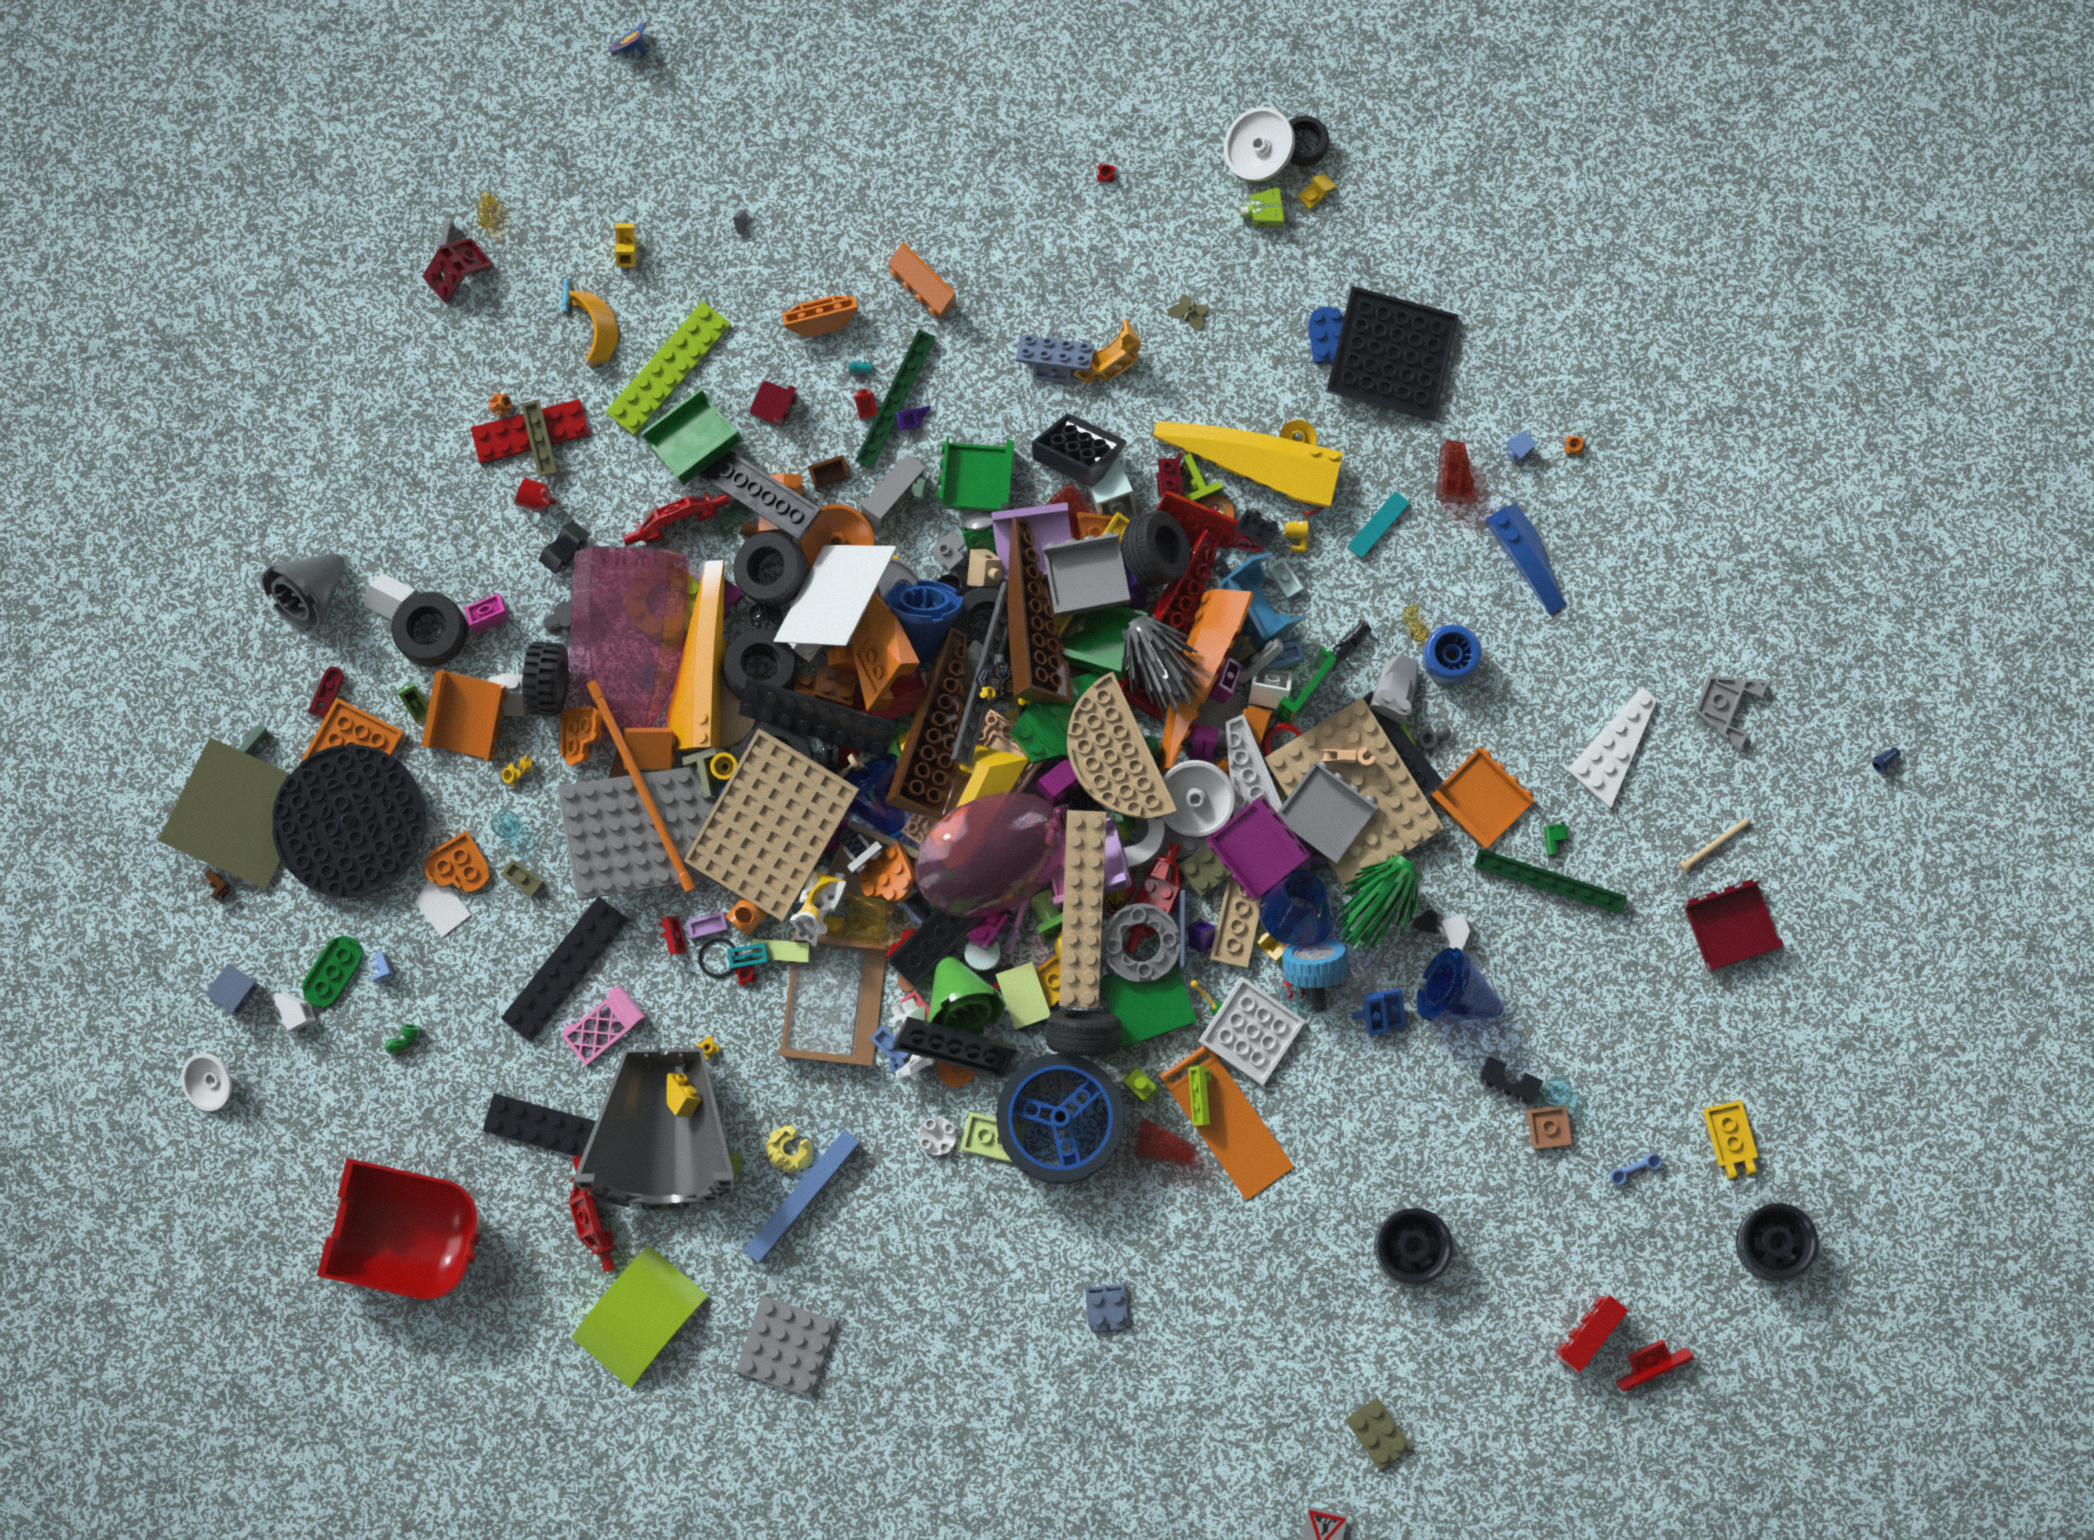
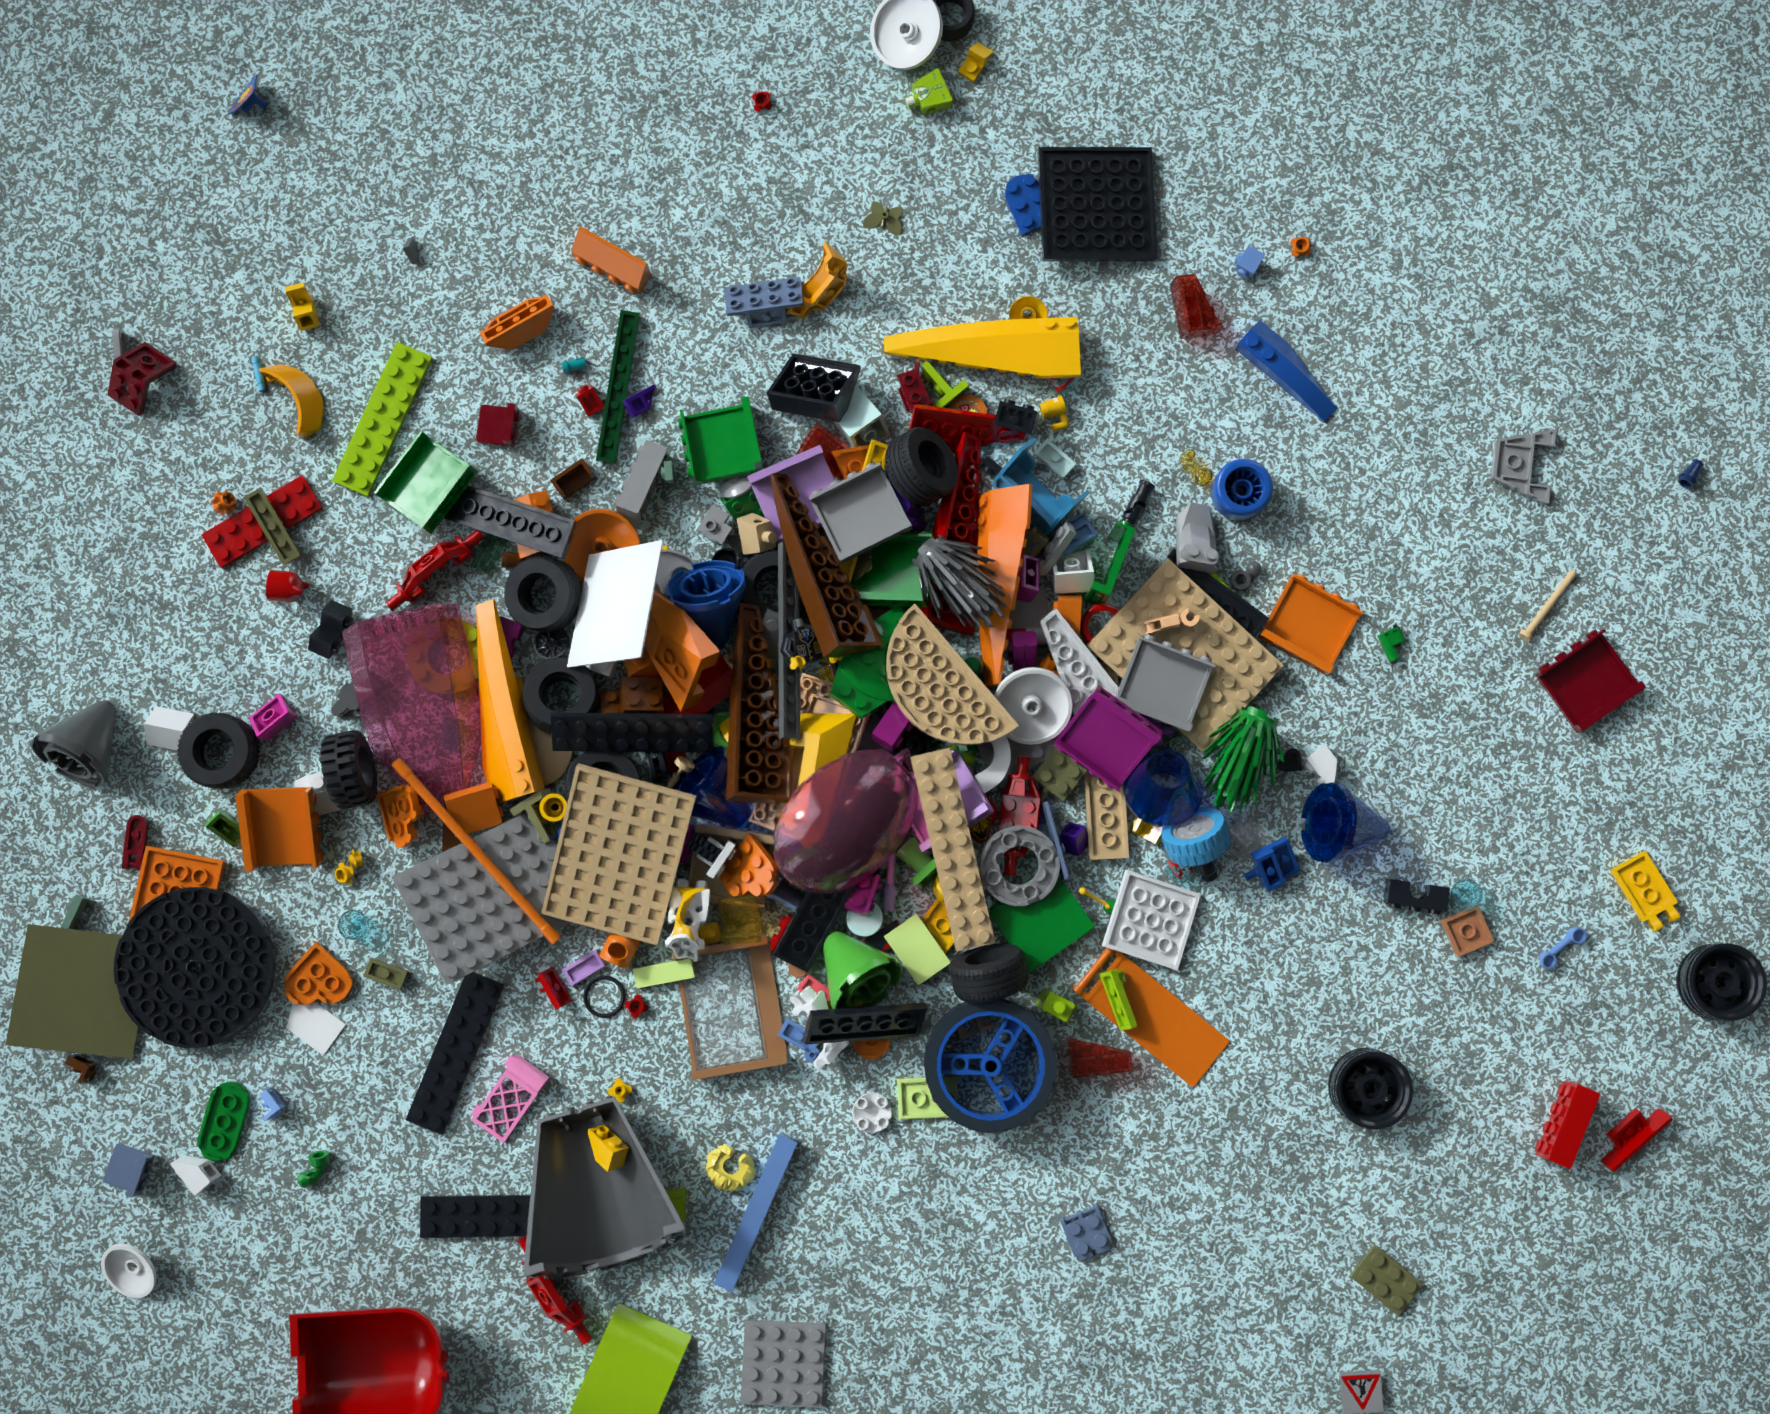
camera: 15 degrees left, 5 degrees up
clear yellow arm [476,189,498,228] -> none
teal tile [727,943,769,969] -> none
teal tile [1347,491,1410,559] -> none
dark green plate [1473,848,1627,915] -> none
white wing [1567,687,1657,809] -> none

